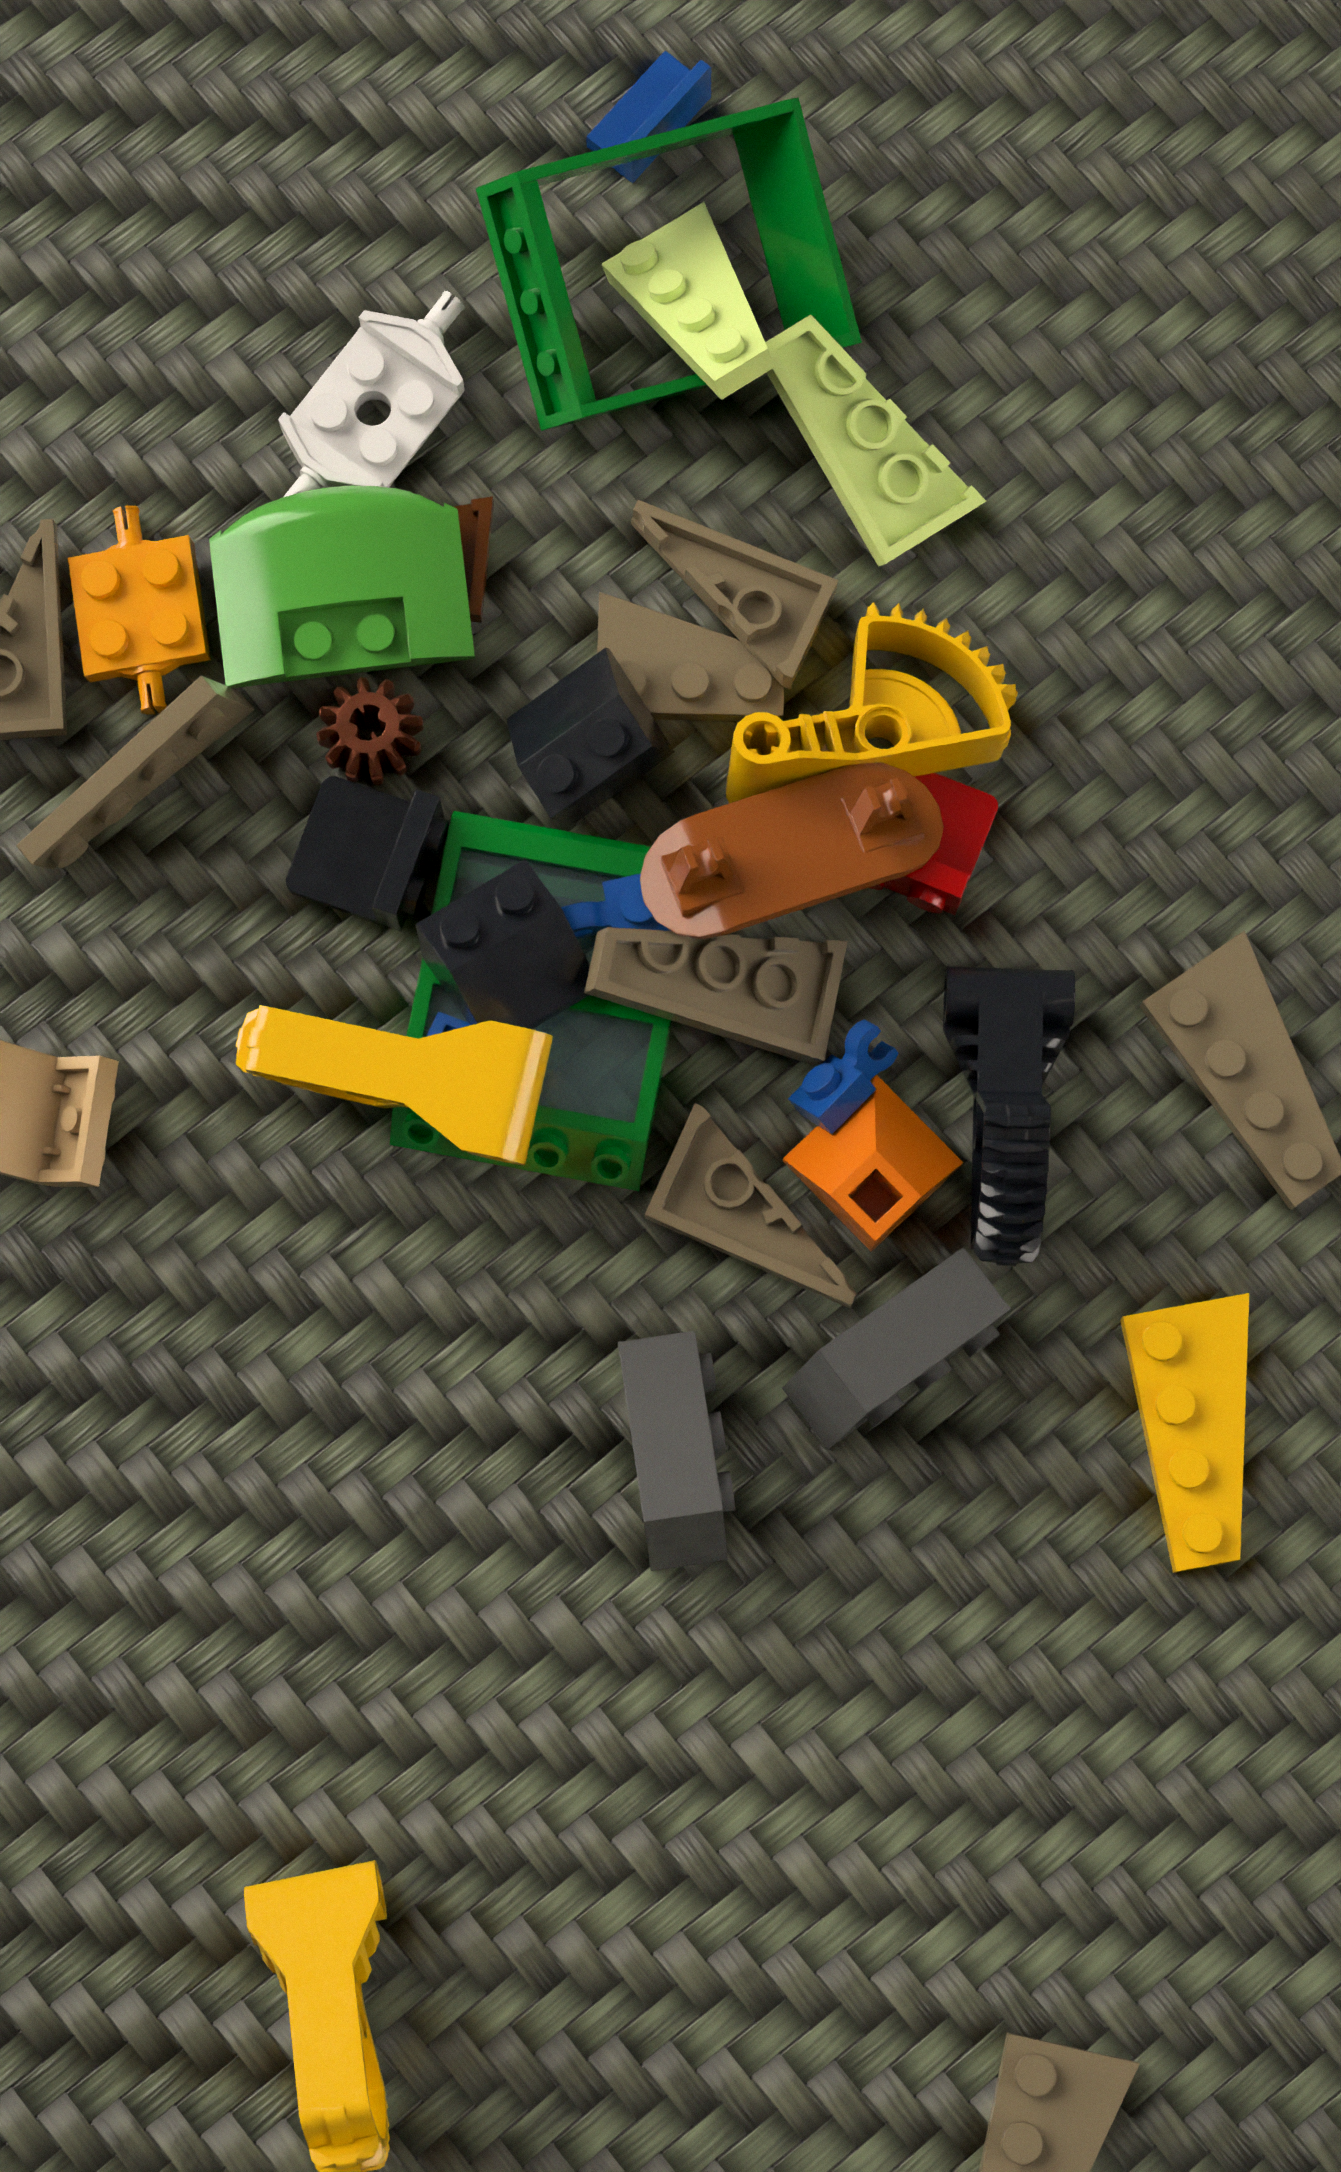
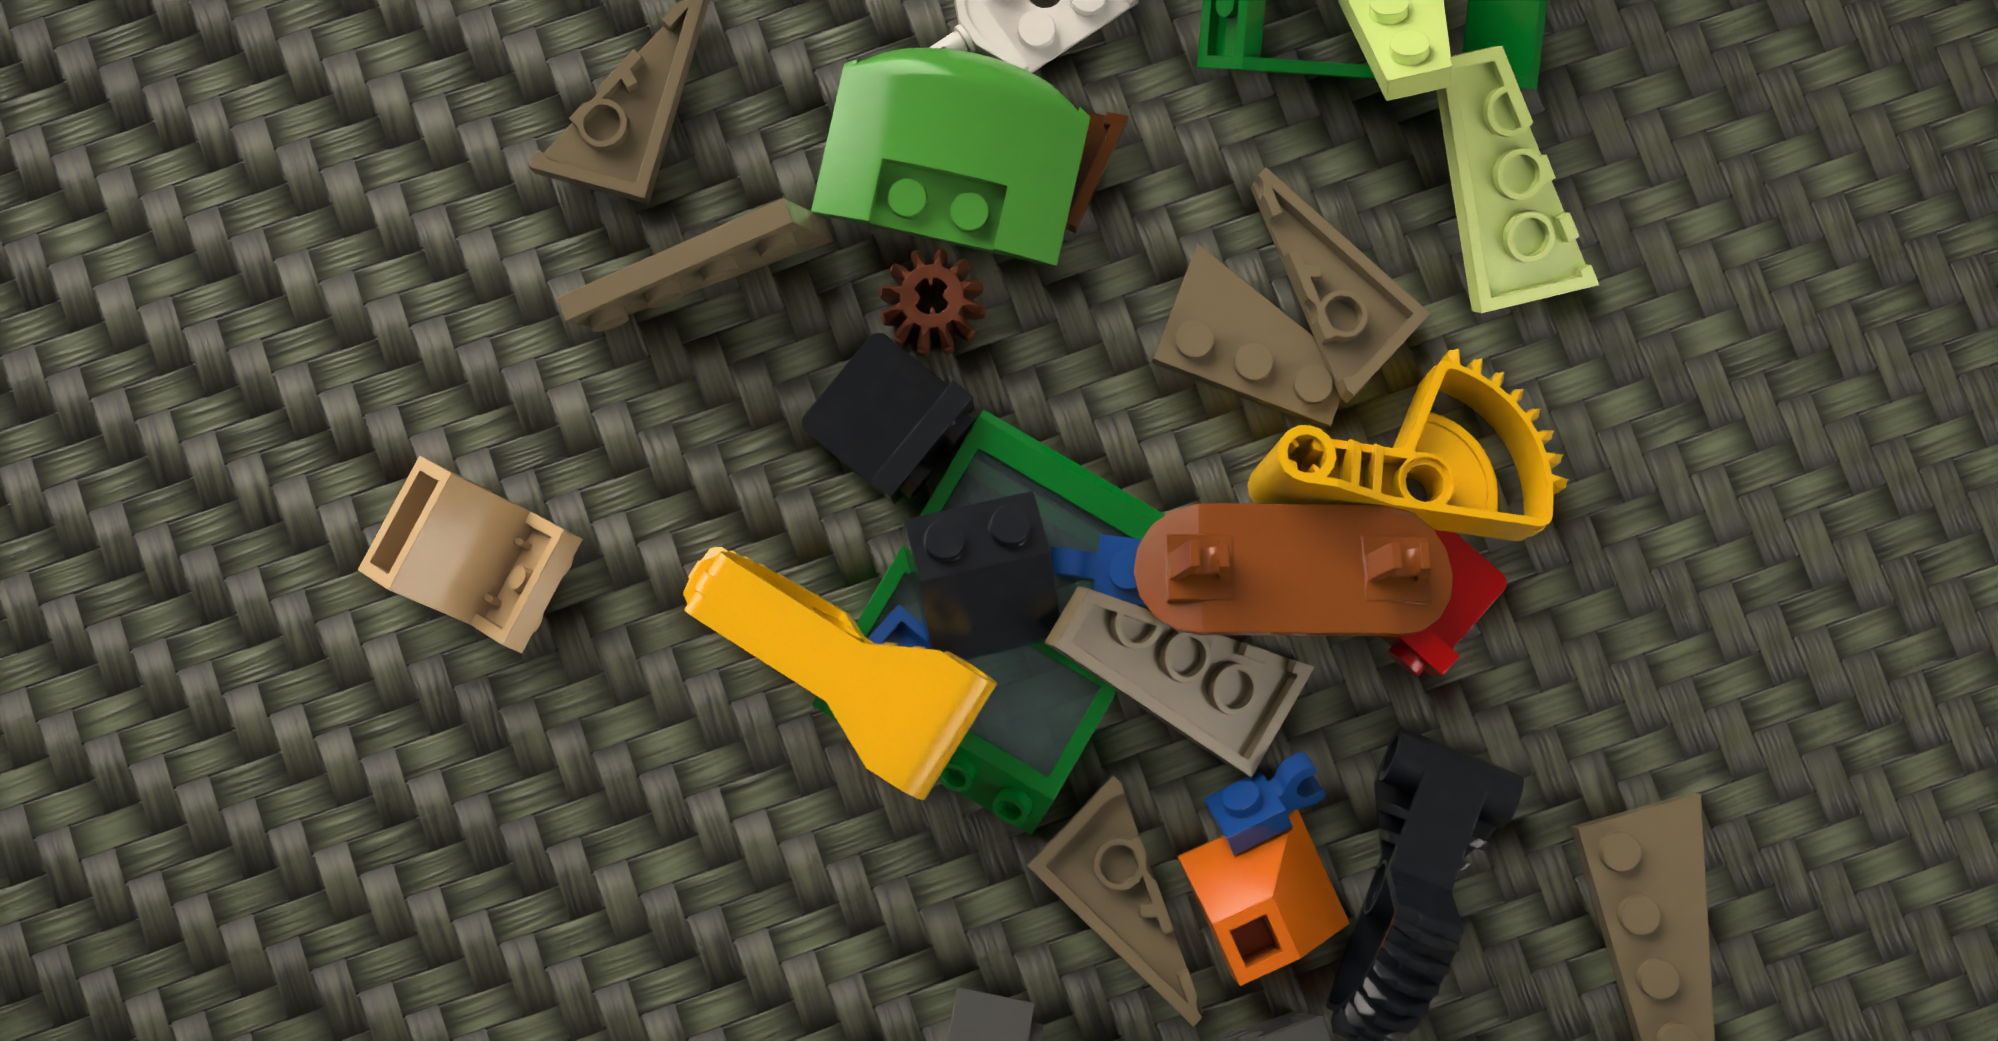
camera: 20 degrees right, 5 degrees up
light orange plate [68,505,211,715] -> none
black slope [506,647,675,823] -> none

